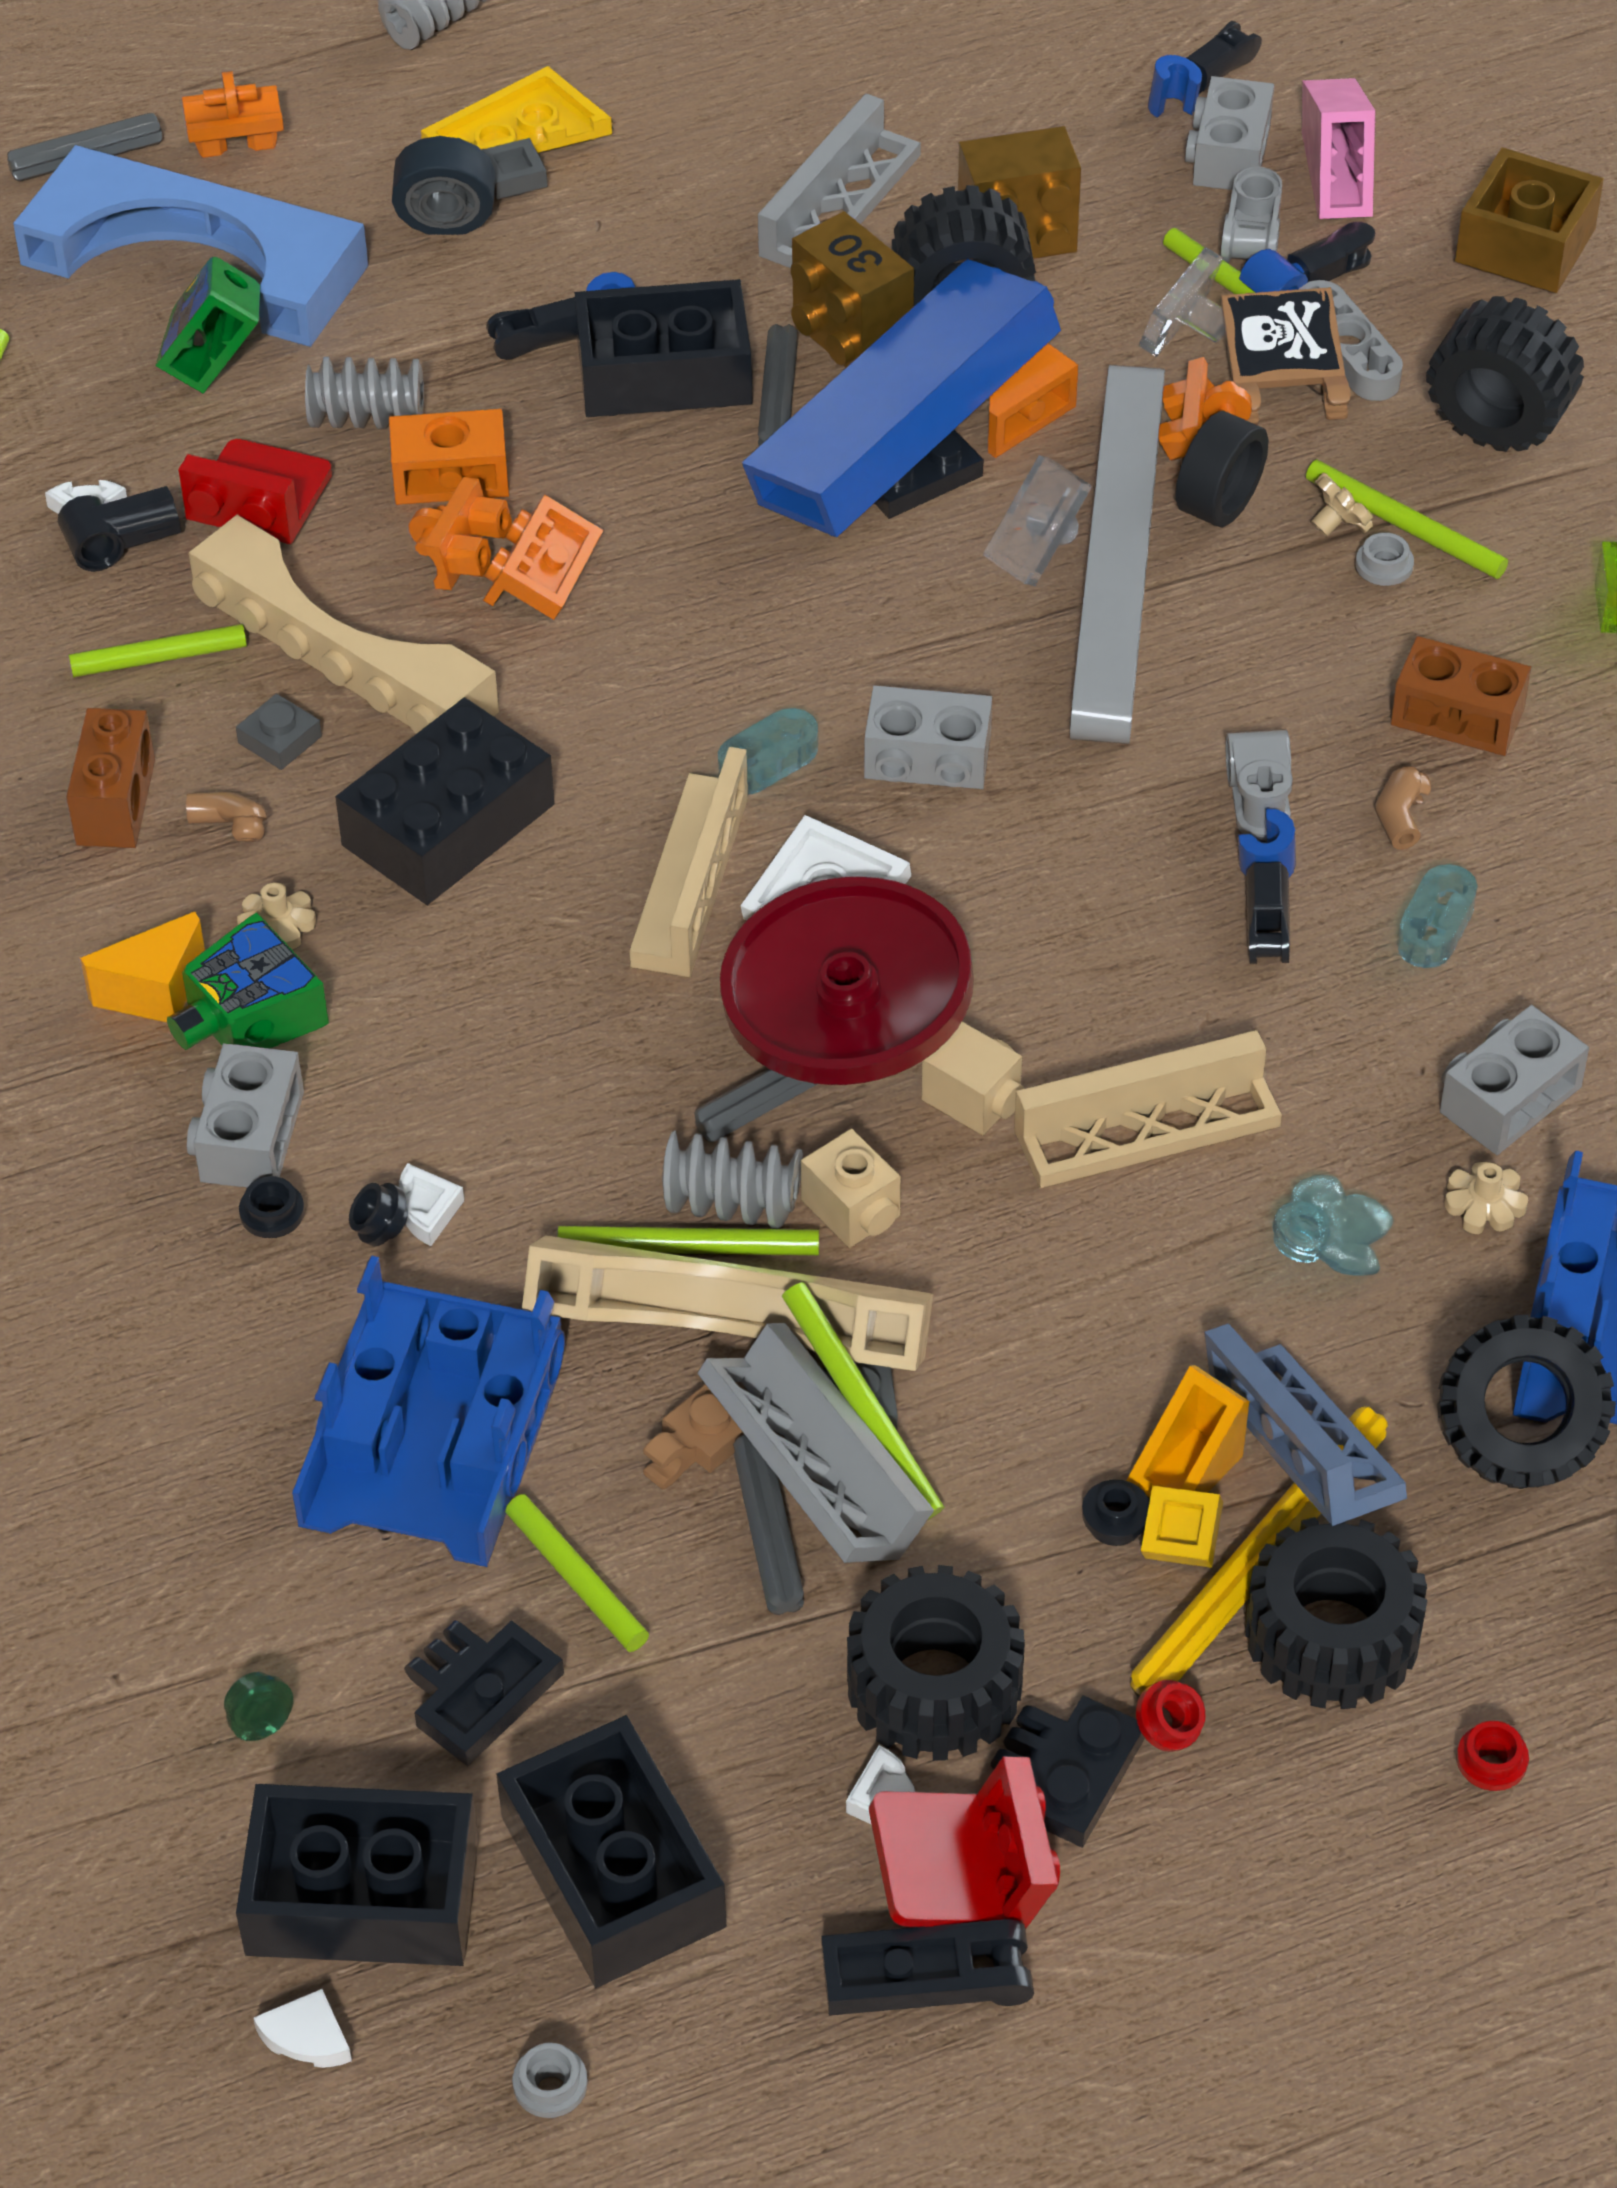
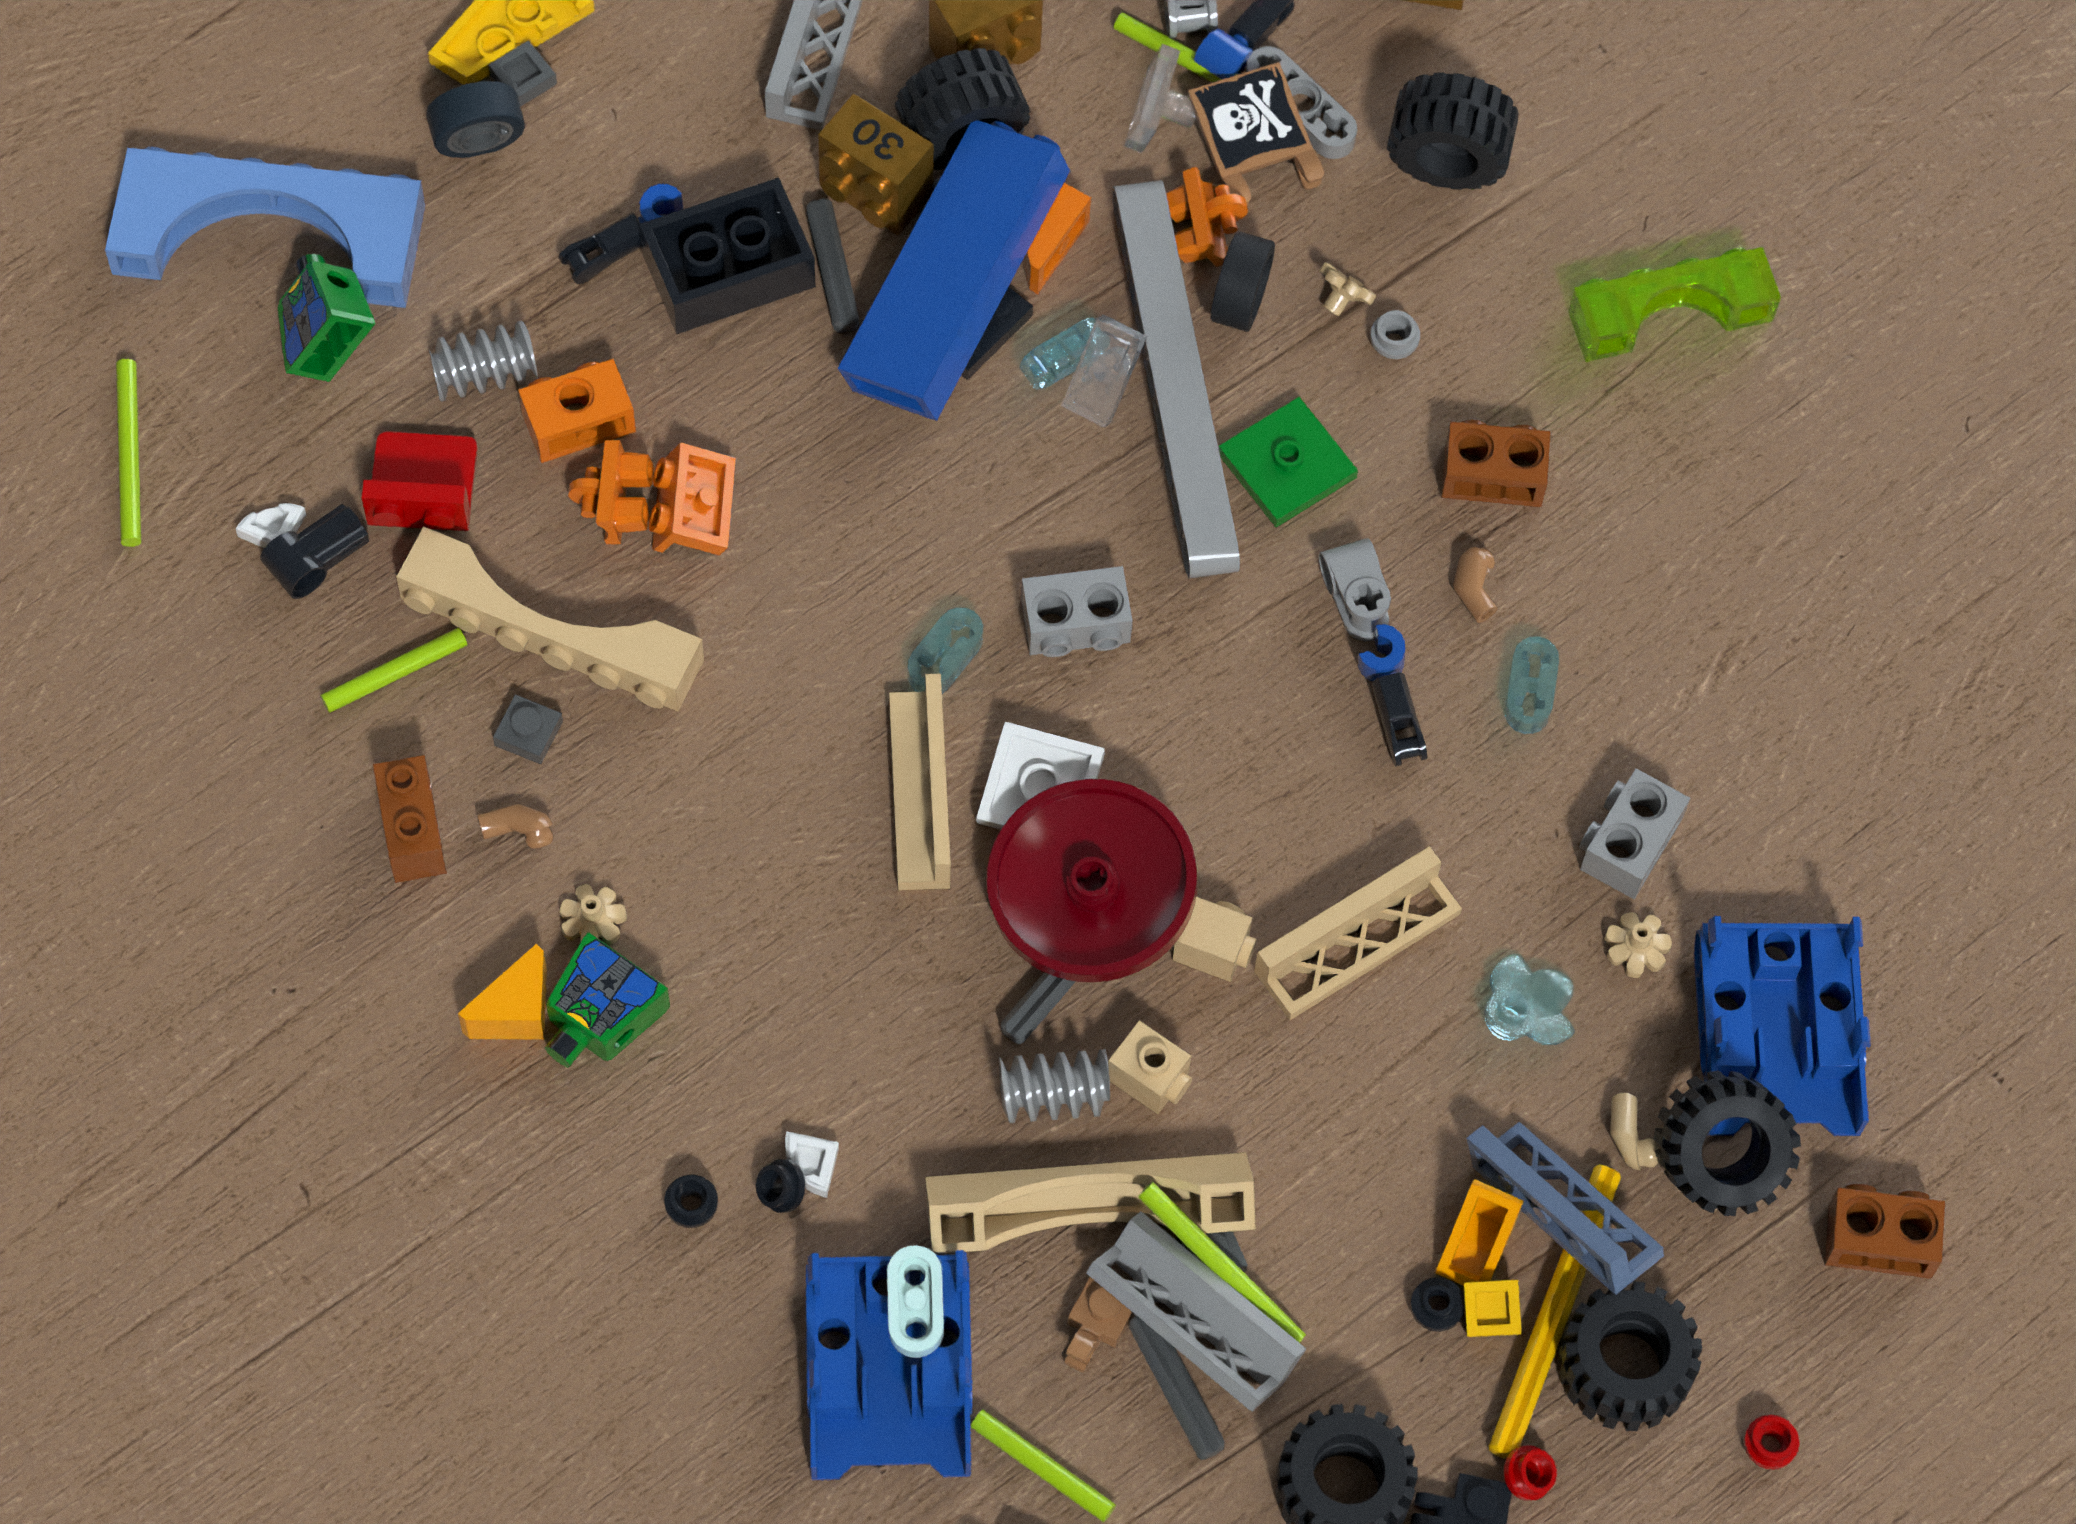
camera: 20 degrees left, 15 degrees up
dark grey axle [7,113,162,181] -> none
orange hips [182,71,284,158] -> none
light grey brick [187,1043,304,1188] -> none
black brick [335,697,555,906] -> none
lime bar [558,1226,819,1256] -> none
lime bar [1306,459,1508,579] -> none
none -> light aqua plate [887,1245,944,1358]
none -> clear light blue beam [1019,317,1111,390]
none -> green plate [1218,396,1358,528]
none -> tan arm [1610,1093,1659,1170]

